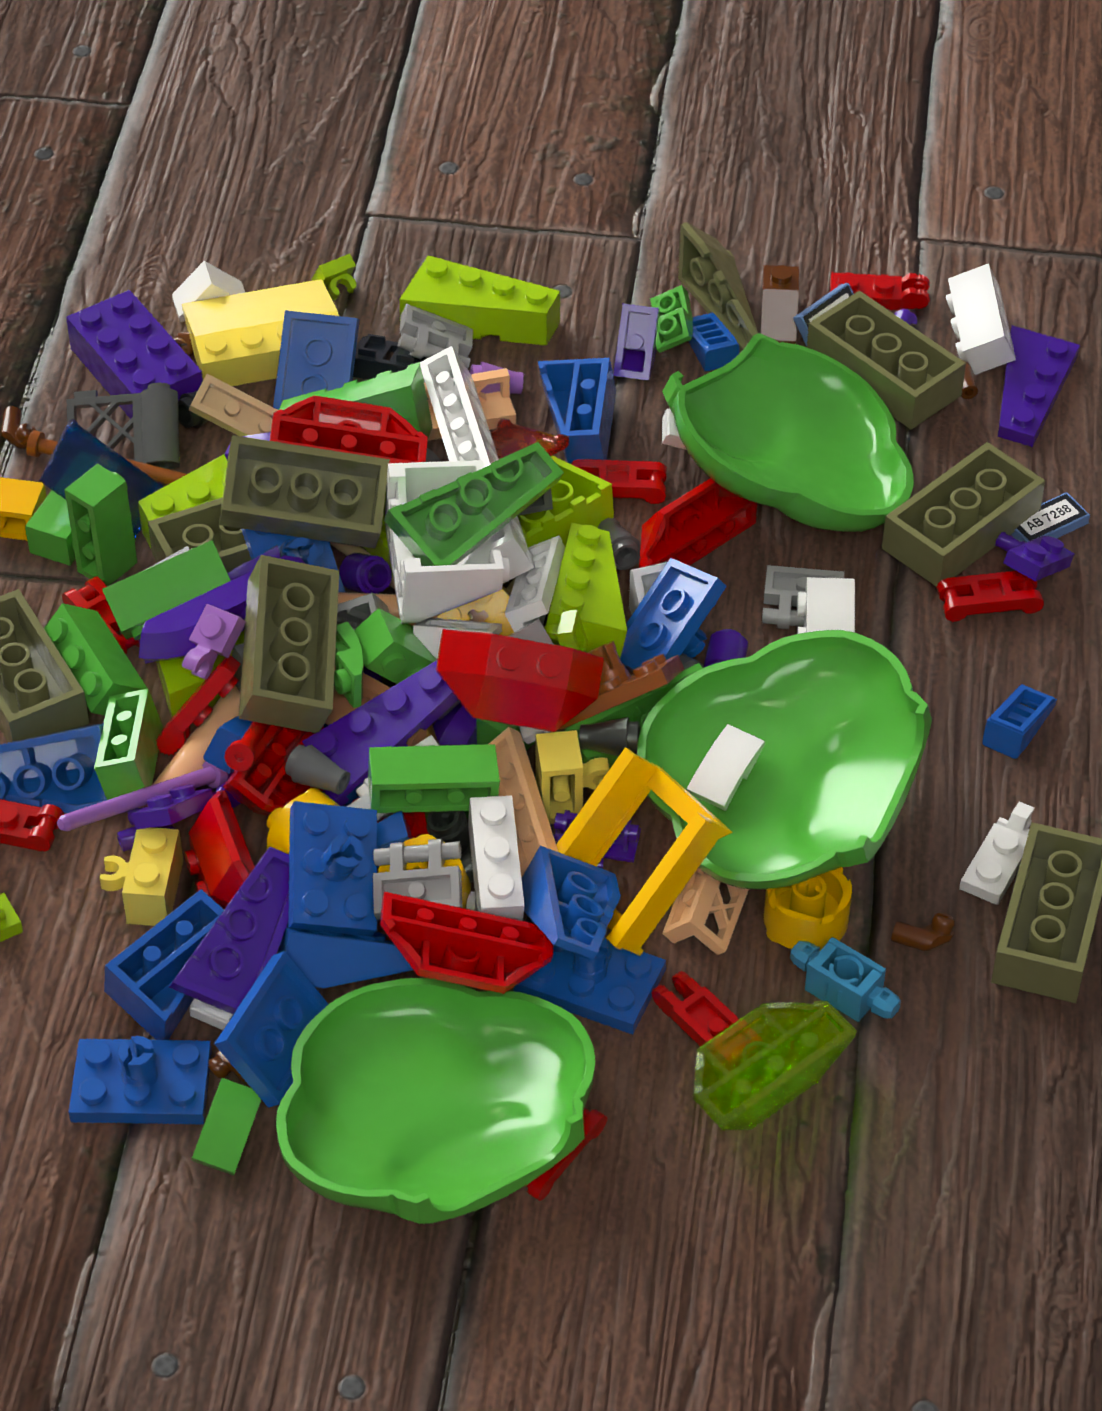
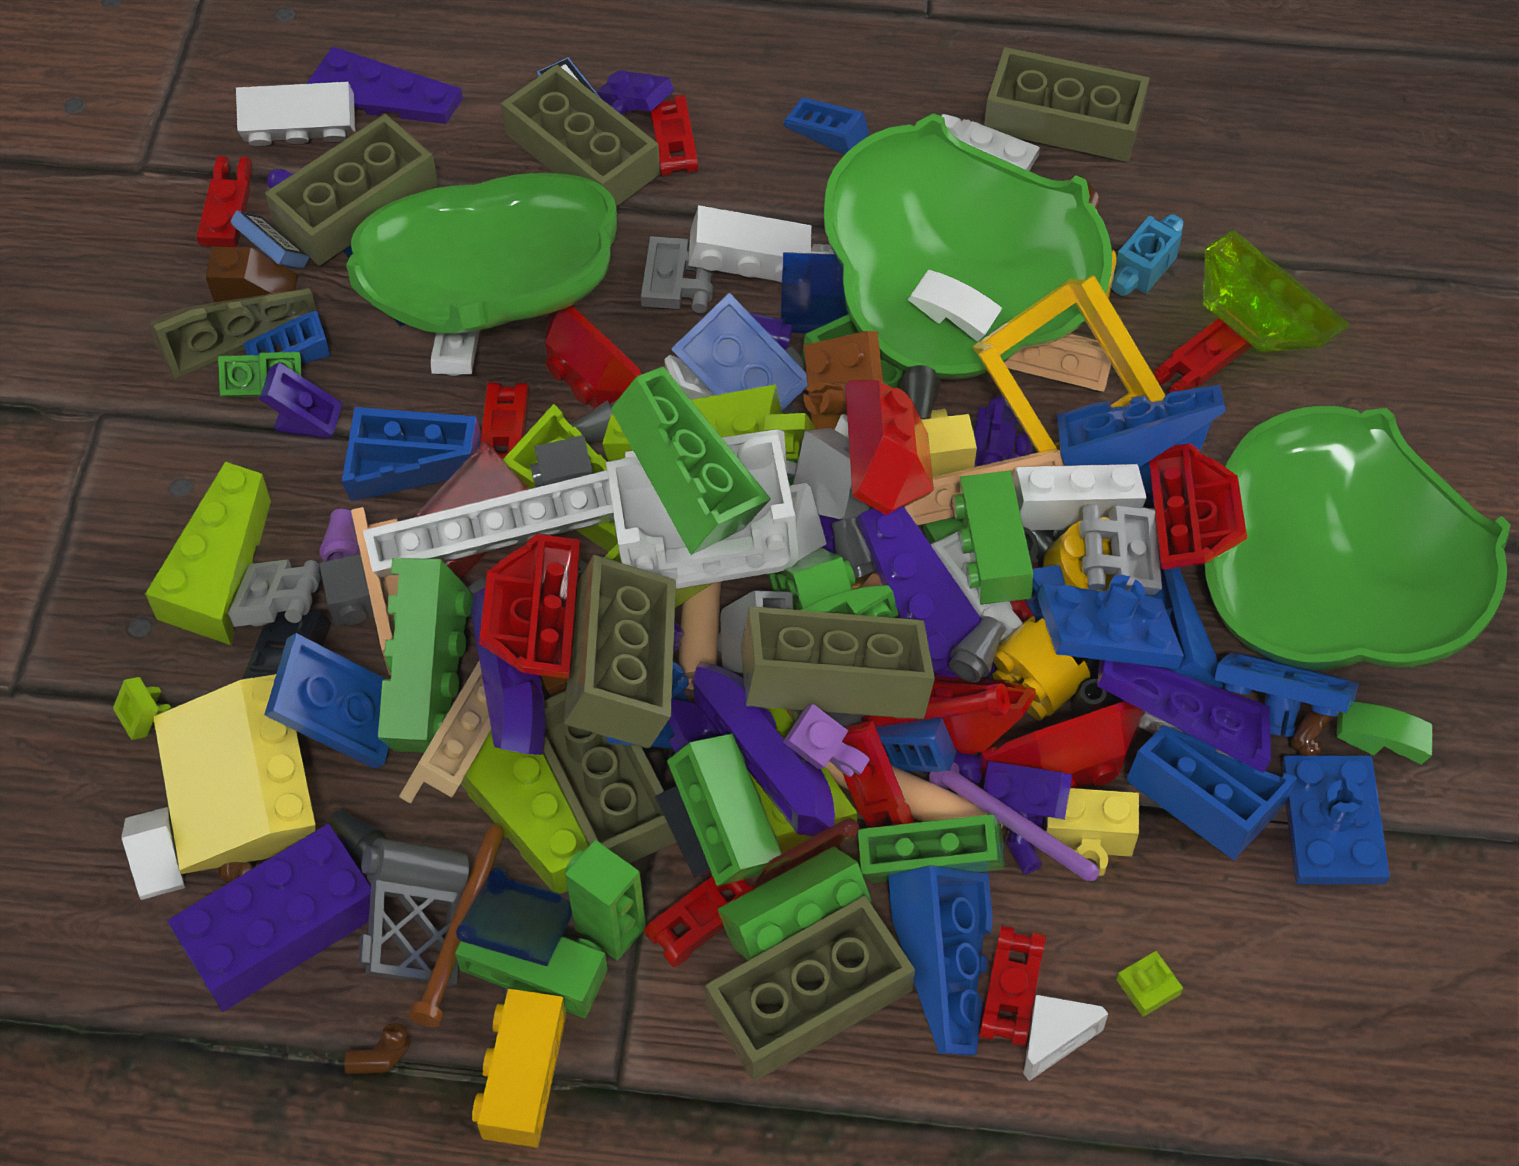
camera: 90 degrees left, 10 degrees up
none -> clear red piece [756,818,859,885]

